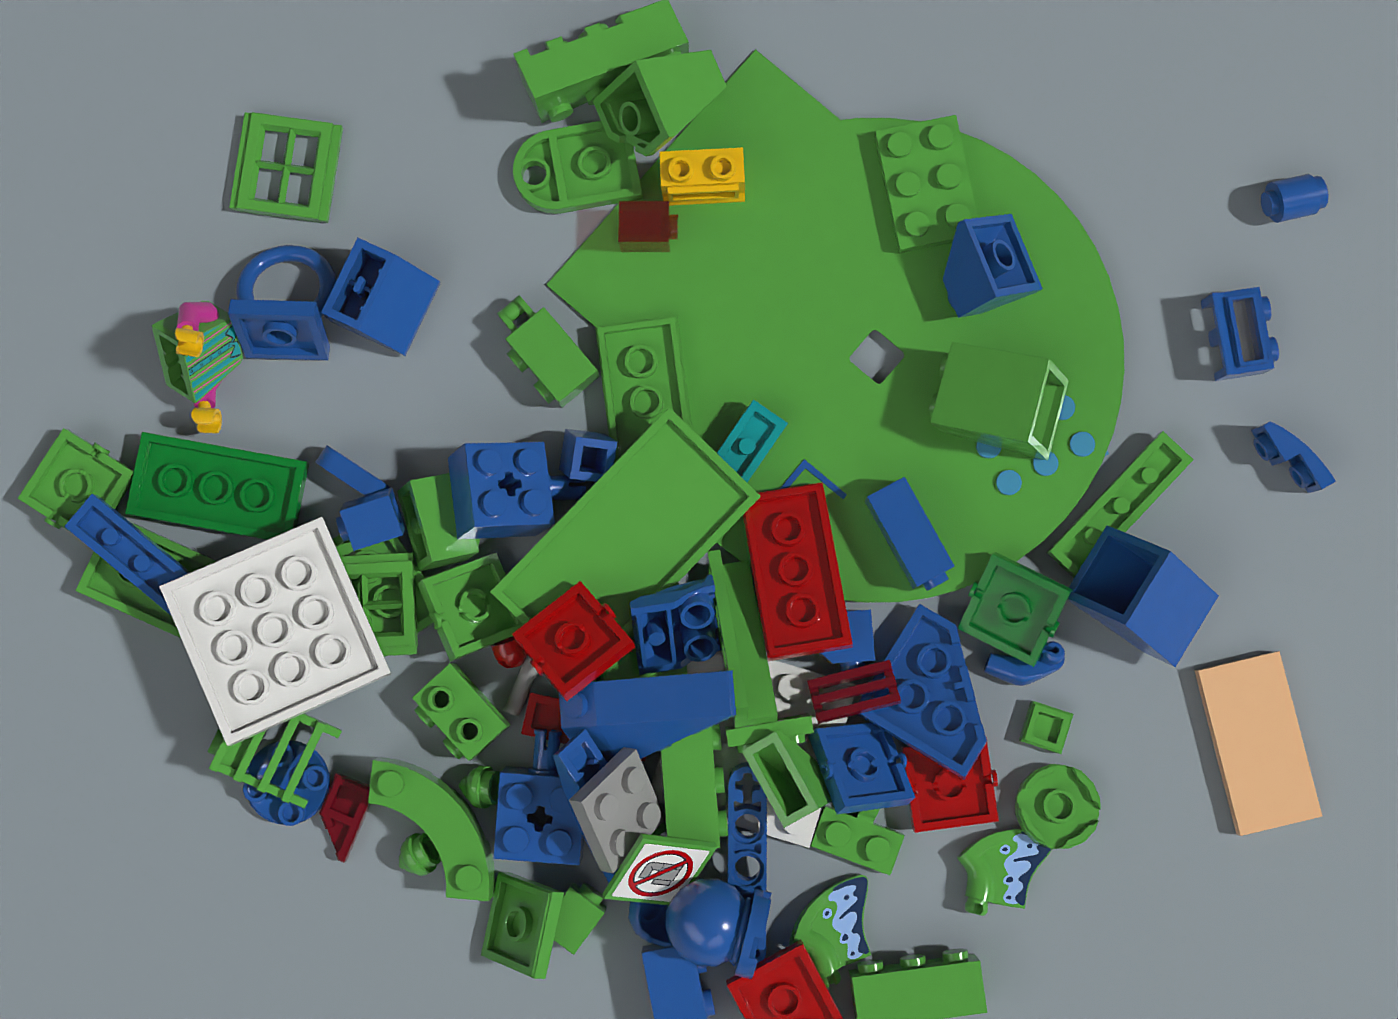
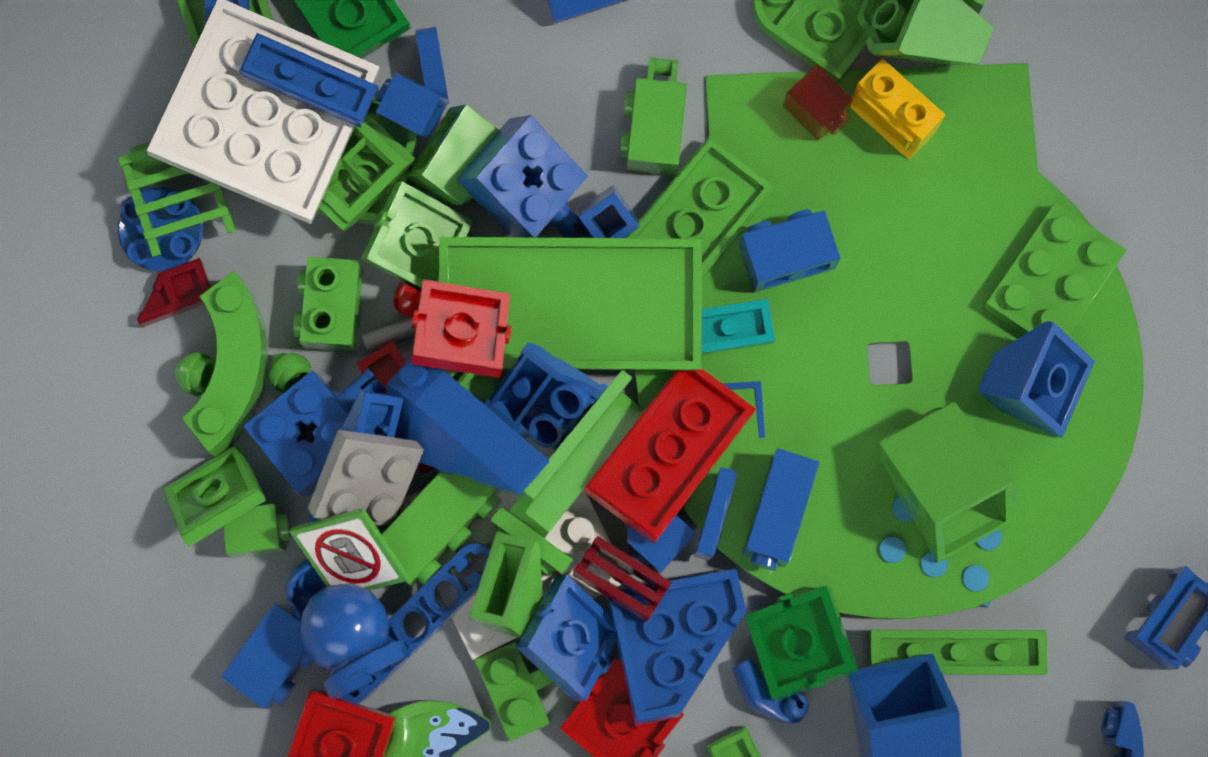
camera: 40 degrees right, 5 degrees down
none -> blue tile [239,33,378,128]
none -> blue tile [694,467,737,561]
none -> blue brick [739,209,841,293]

